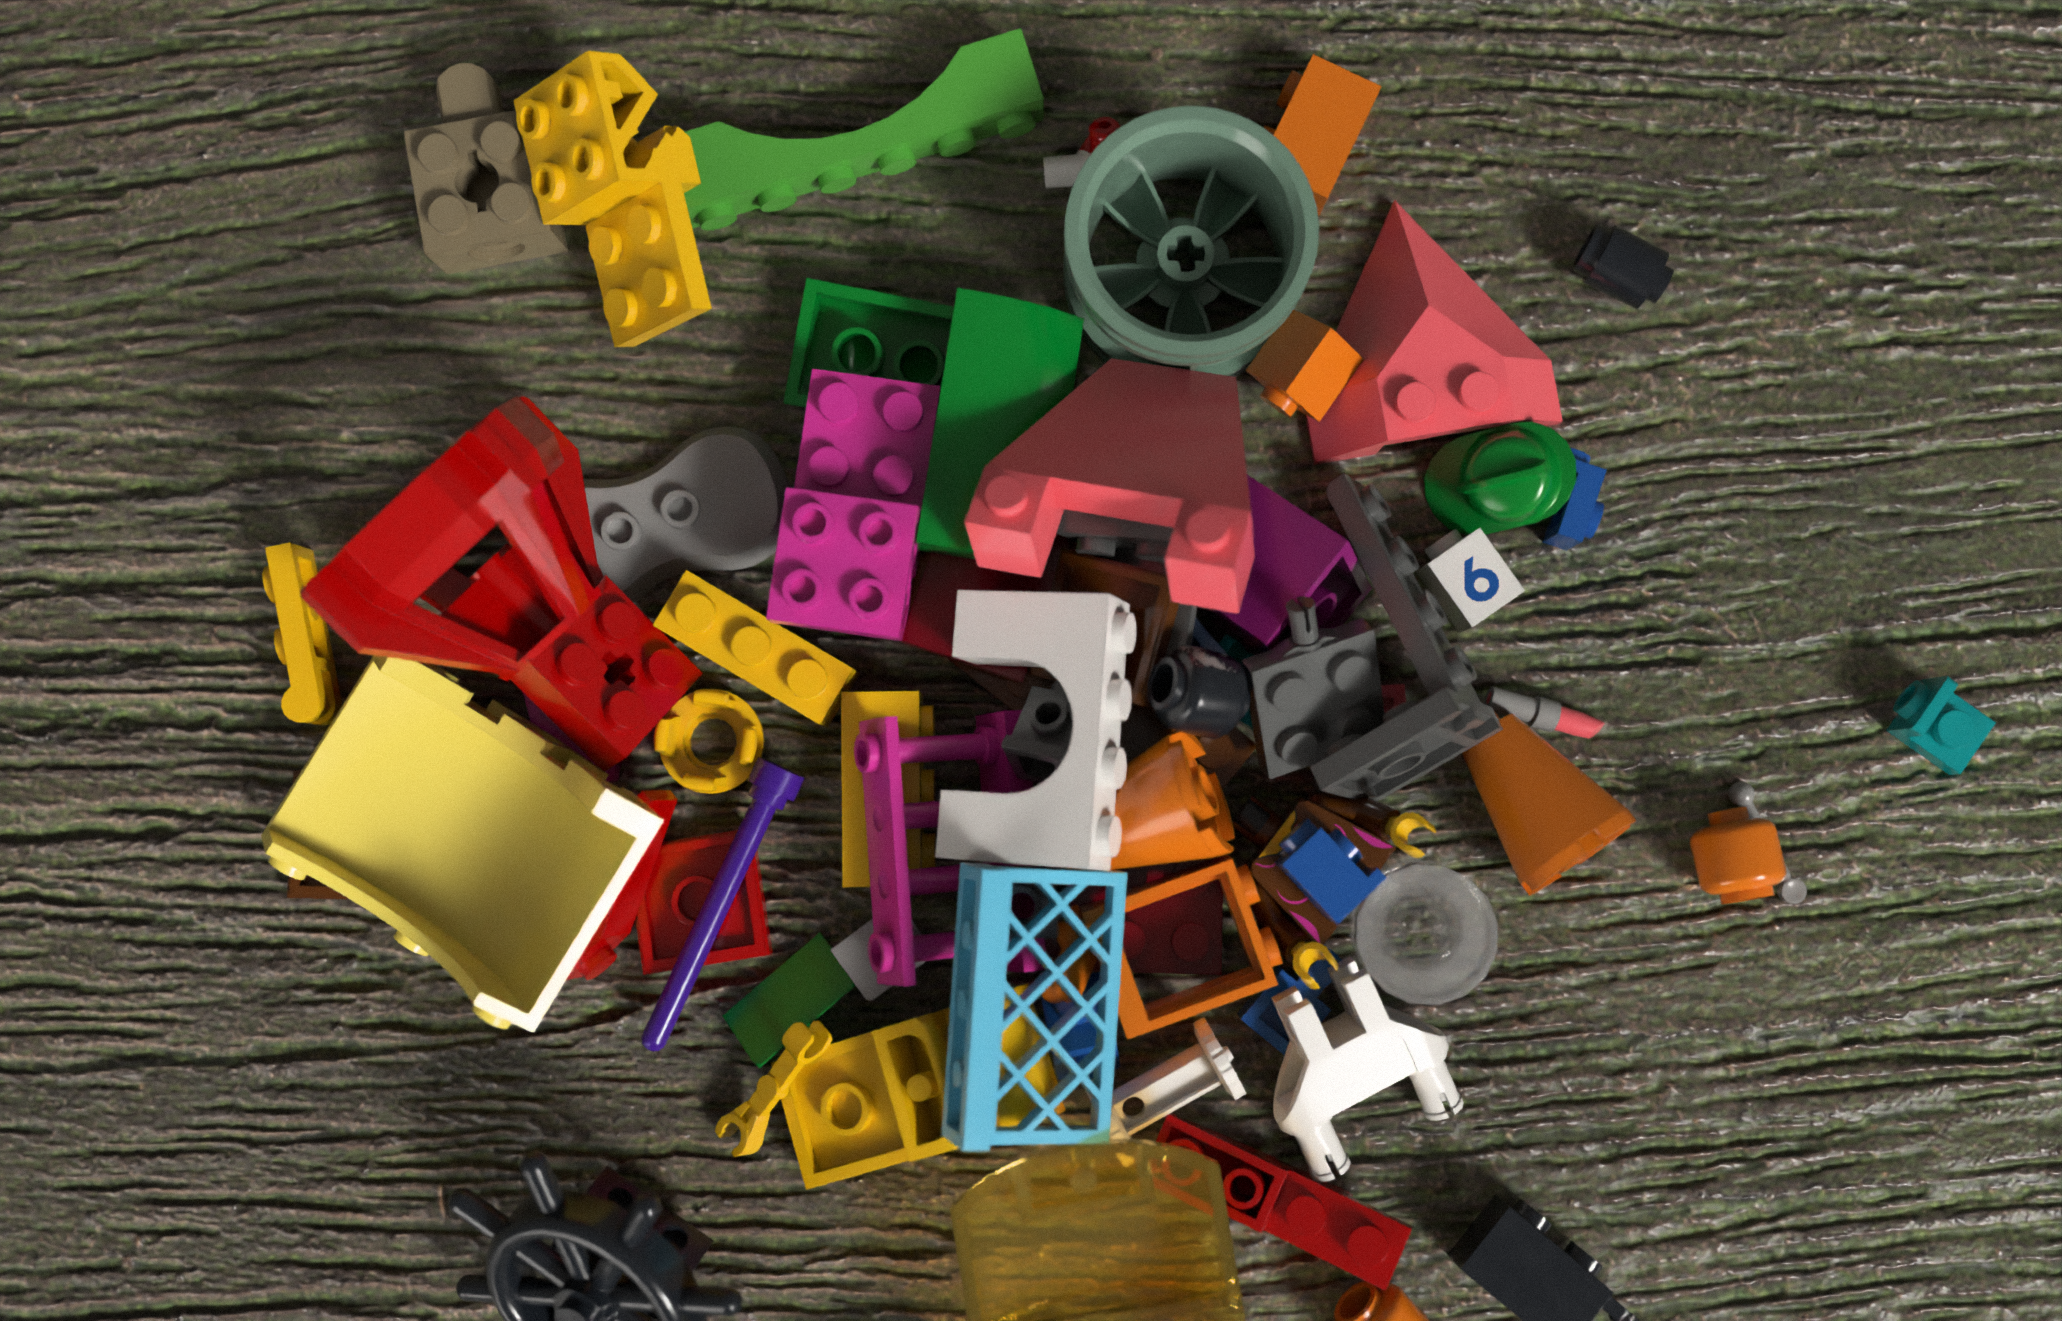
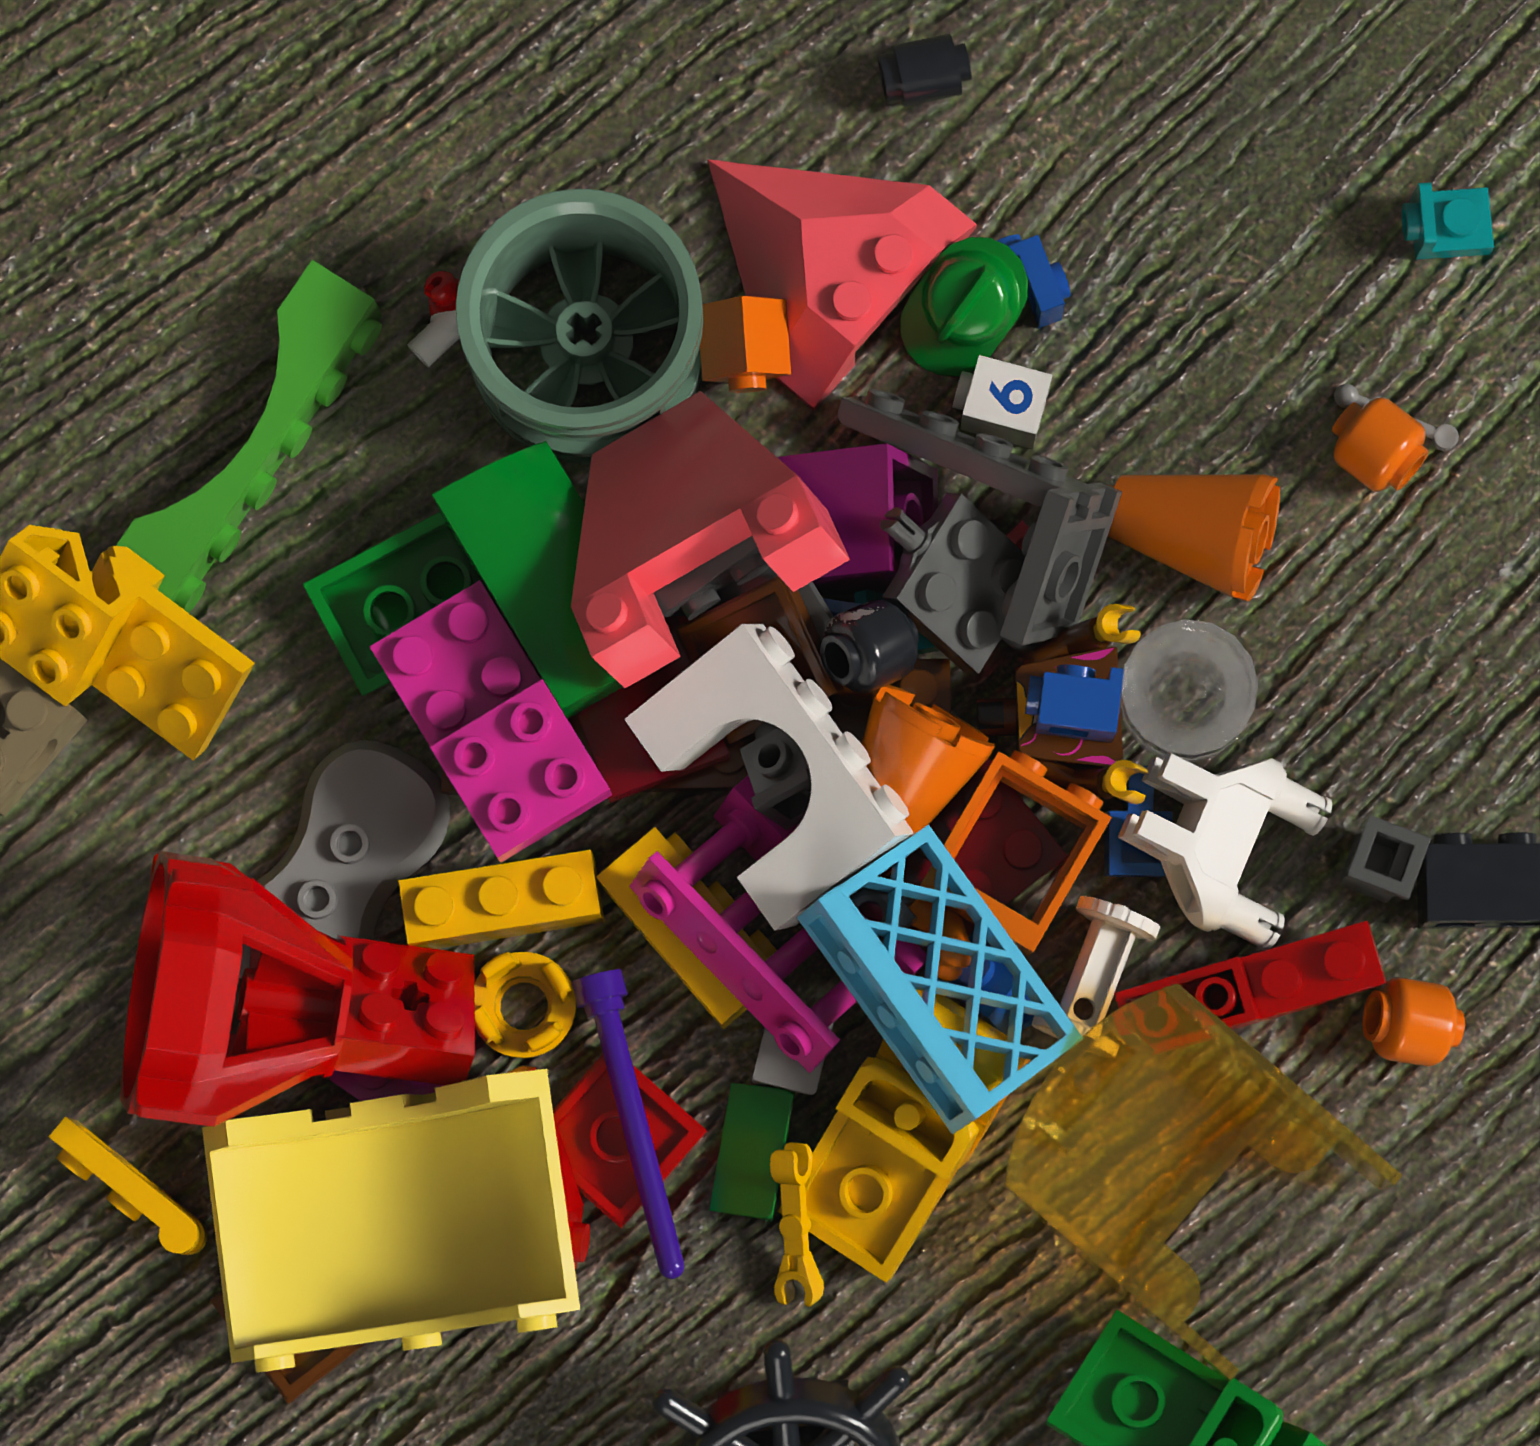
camera: 40 degrees left, 5 degrees down
orange brick [1264,54,1382,217] -> none
light grey piece [1484,686,1605,739] -> none
none -> dark grey brick [1338,815,1431,903]

